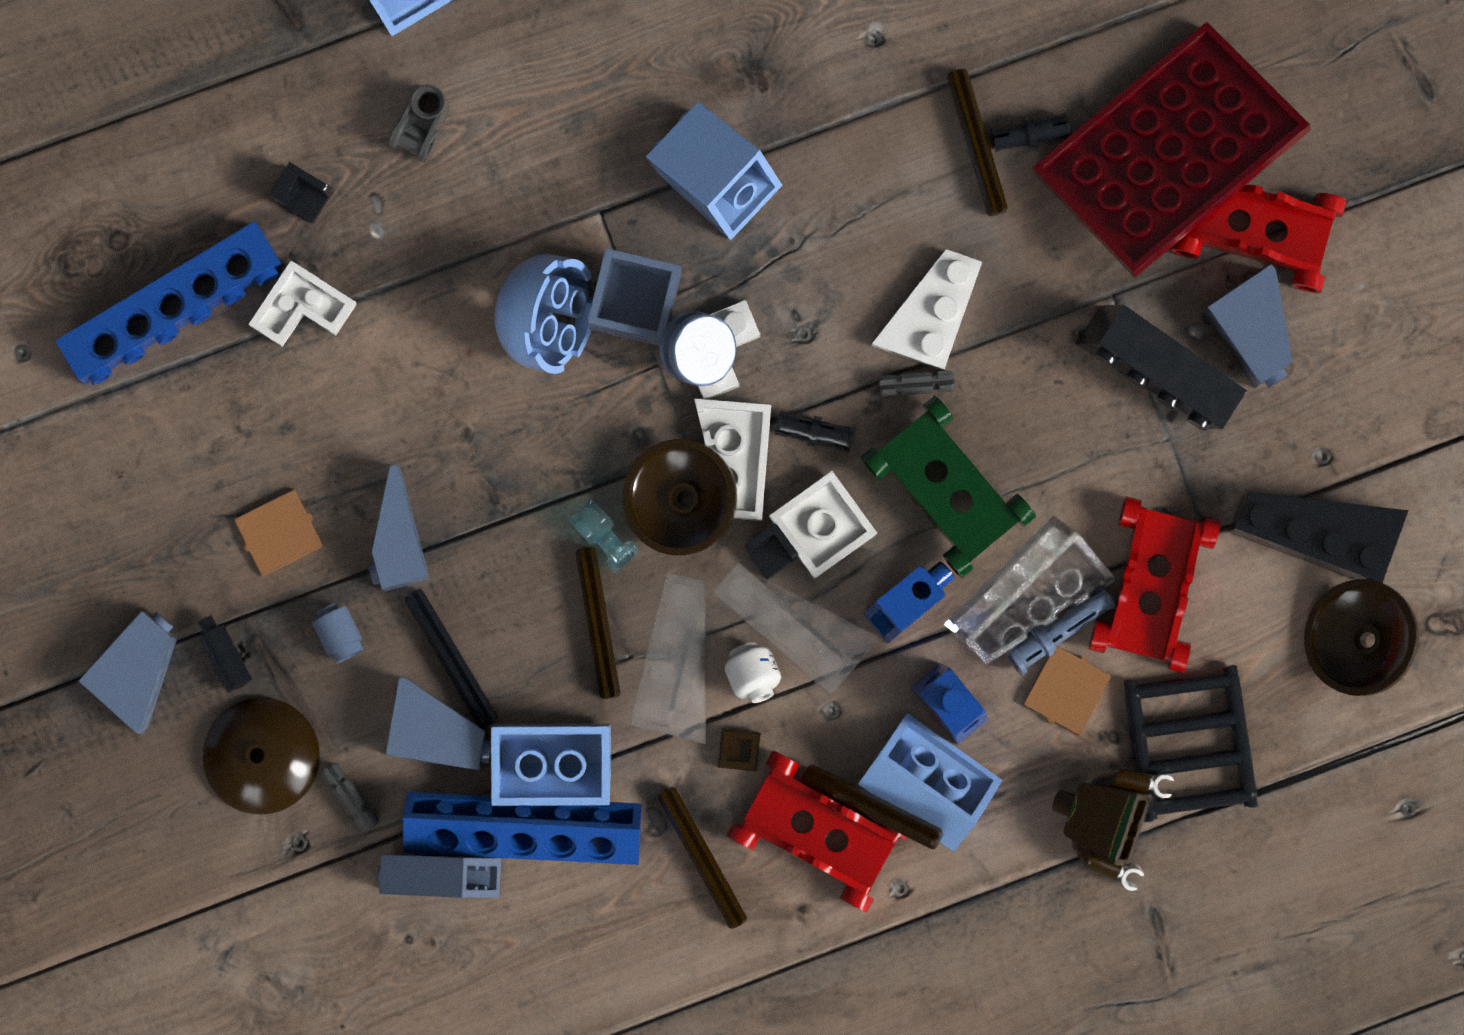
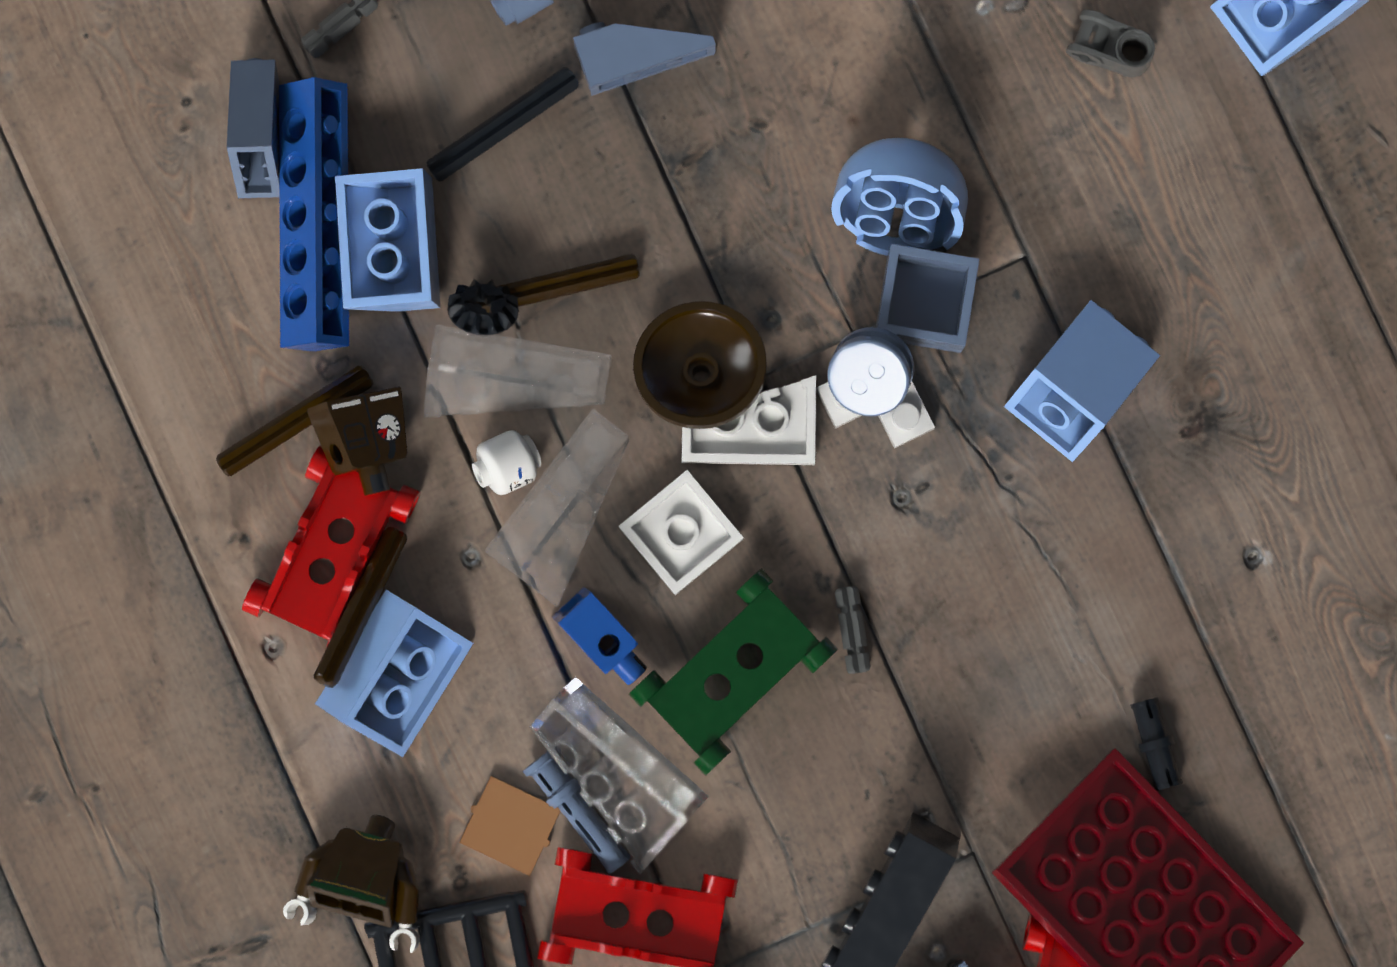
camera: 85 degrees right, 0 degrees up
sand blue slope [386,678,491,771] -> none
clear light blue leg [568,499,640,575] -> none
dark brown tile [718,729,761,772] -> none
black panel [744,523,799,580] -> none
black pin [774,410,855,452] -> none
white wing [871,249,982,371] -> none
blue torso [911,663,987,745] -> none
dark brown axle [947,68,1008,216] -> none
none -> dark brown torso [307,386,408,496]
none -> black gear [447,279,519,335]

